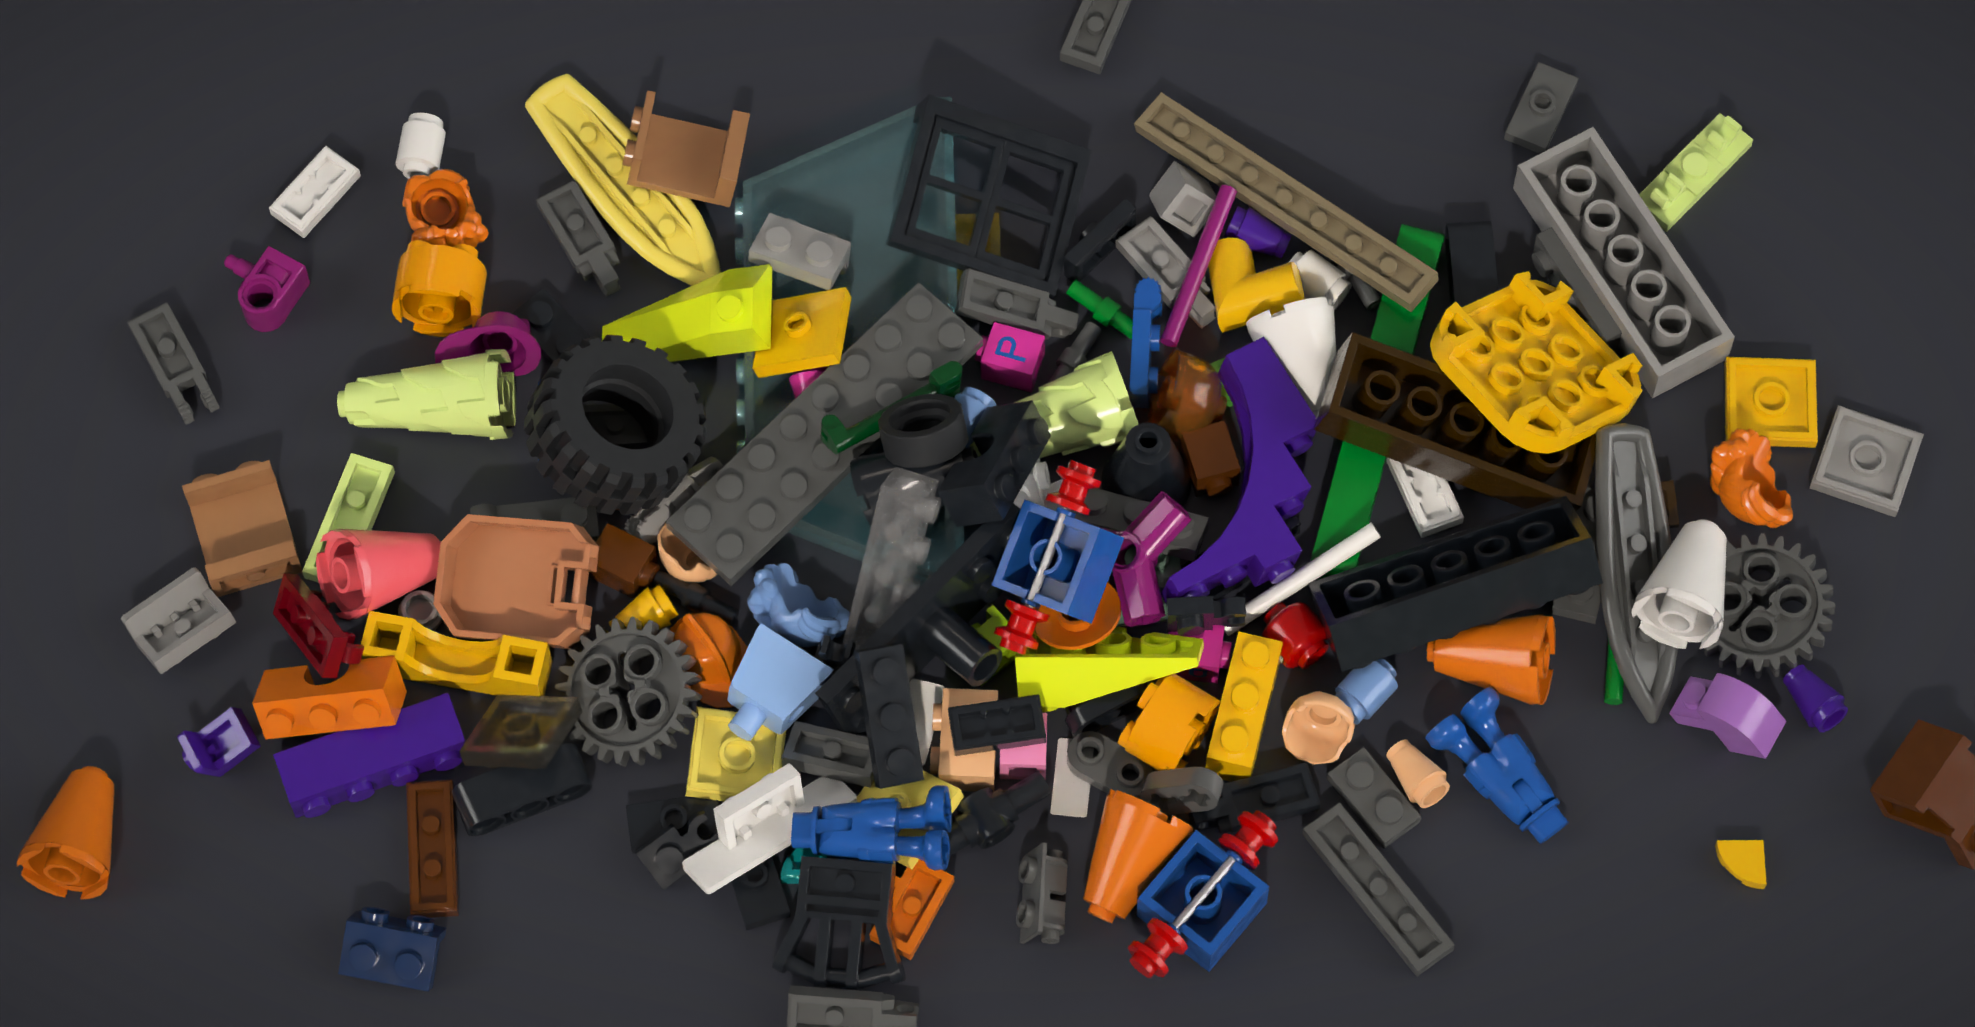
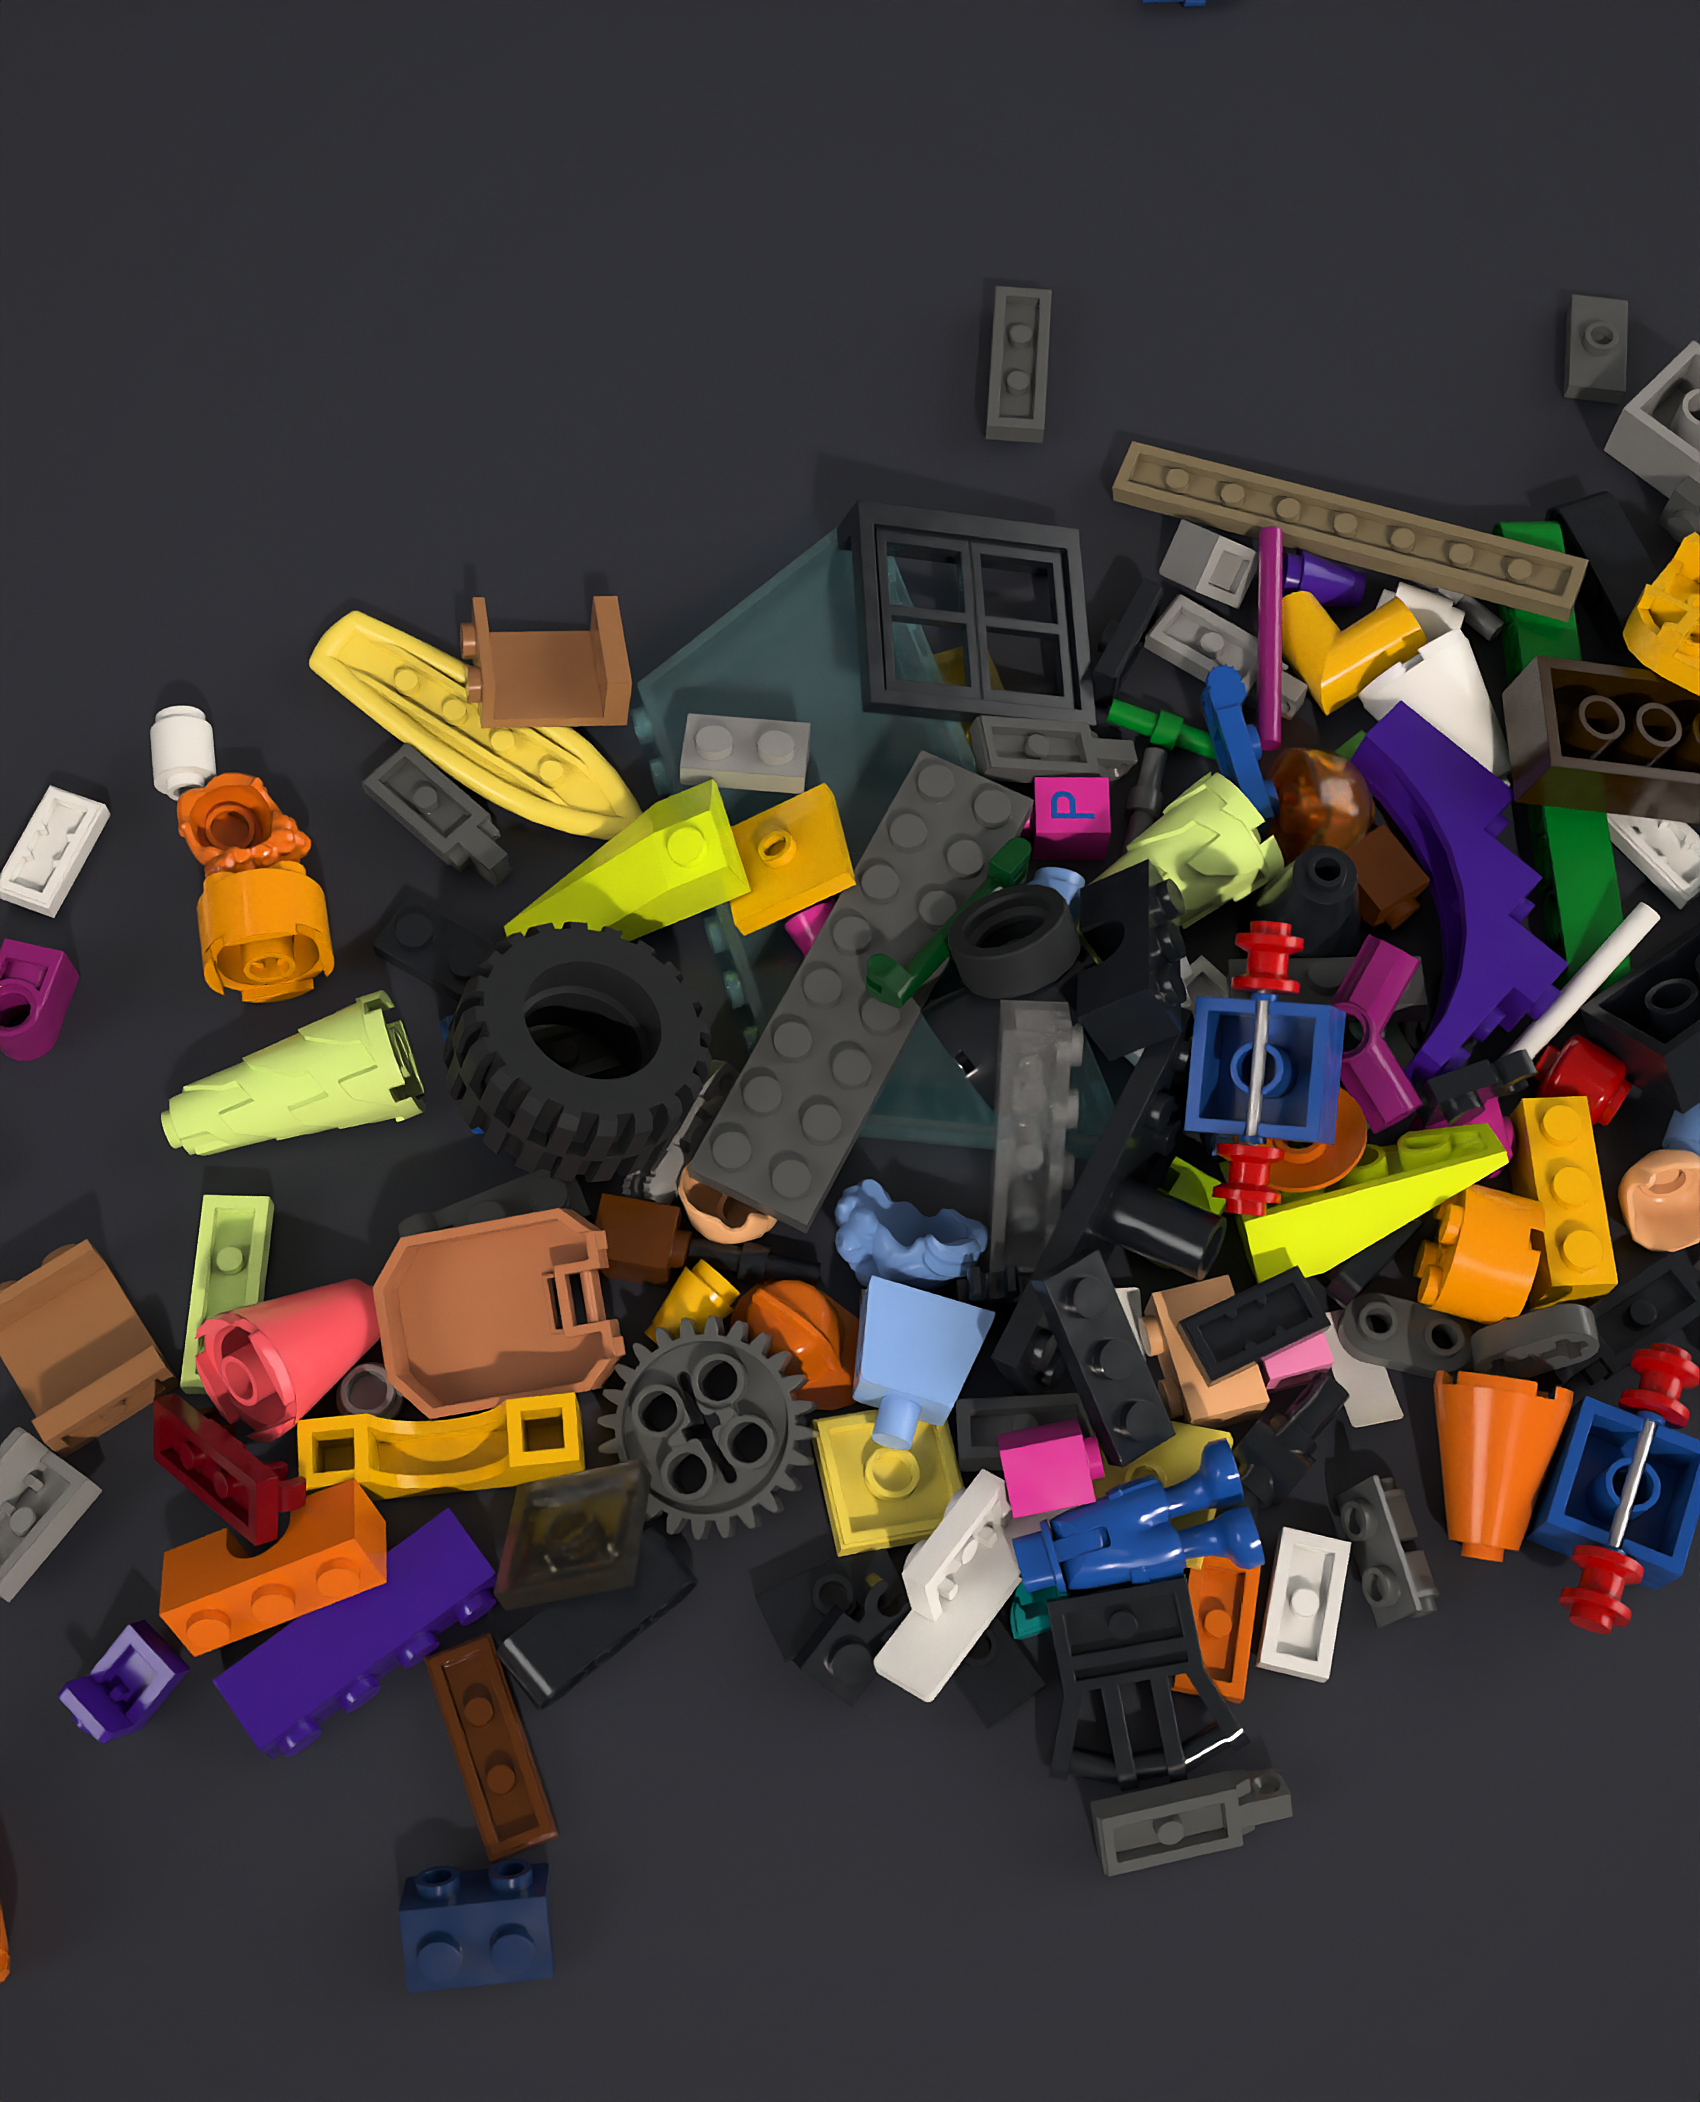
camera: 20 degrees left, 0 degrees up
magenta piece [435,311,541,377] -> none
none -> dark pink brick [997,1418,1105,1518]
none -> white plate [1255,1526,1351,1683]

